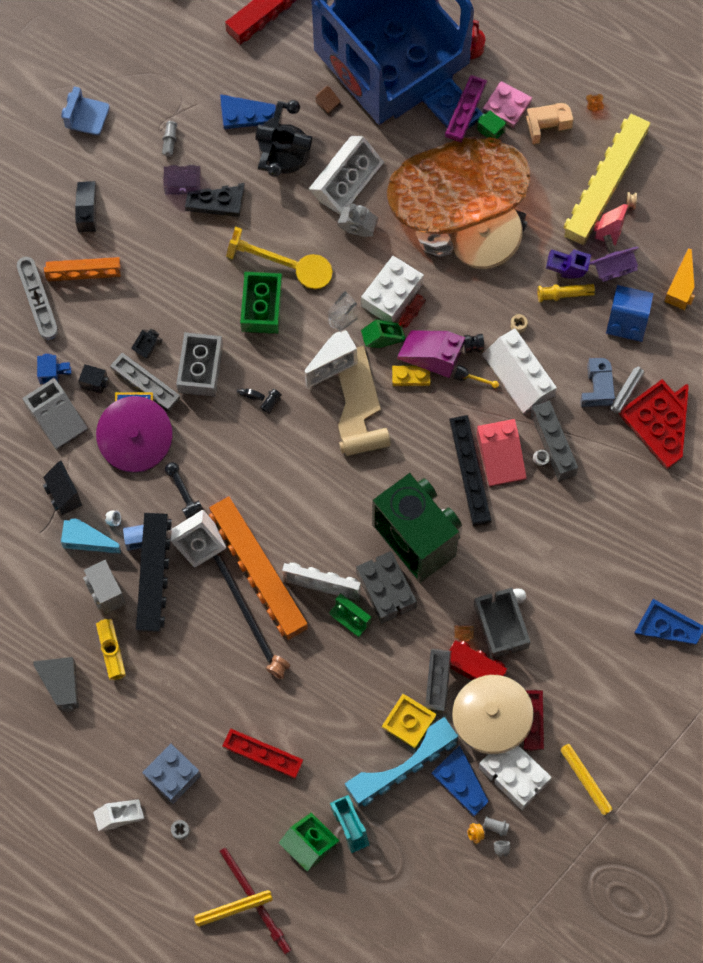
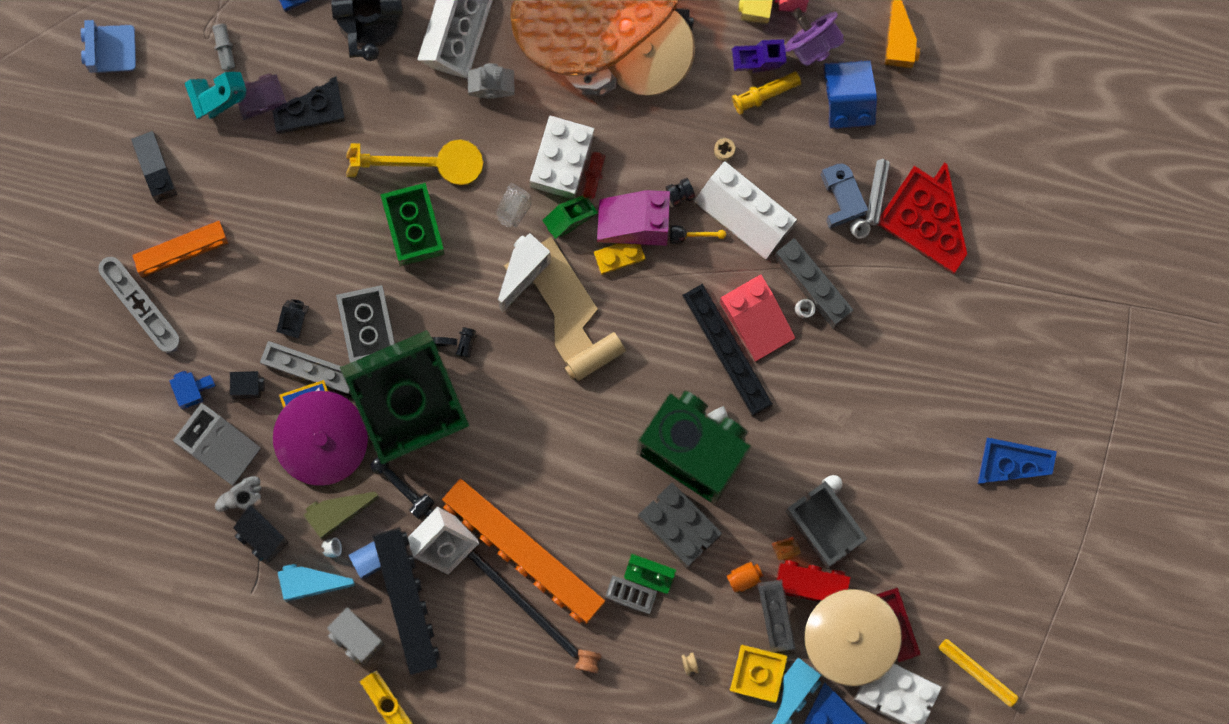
camera: 25 degrees left, 10 degrees up
white plate [282,563,361,601] -> none
none -> teal piece [184,72,246,119]
none -> light grey animal [215,476,261,512]
none -> olive slope [304,492,379,540]
none -> dark green brick [340,330,470,464]
none -> light grey slope [605,575,657,614]
none -> tan bush [681,652,699,676]
none -> orange brick [727,561,763,593]
none -> white hinge [850,218,870,239]

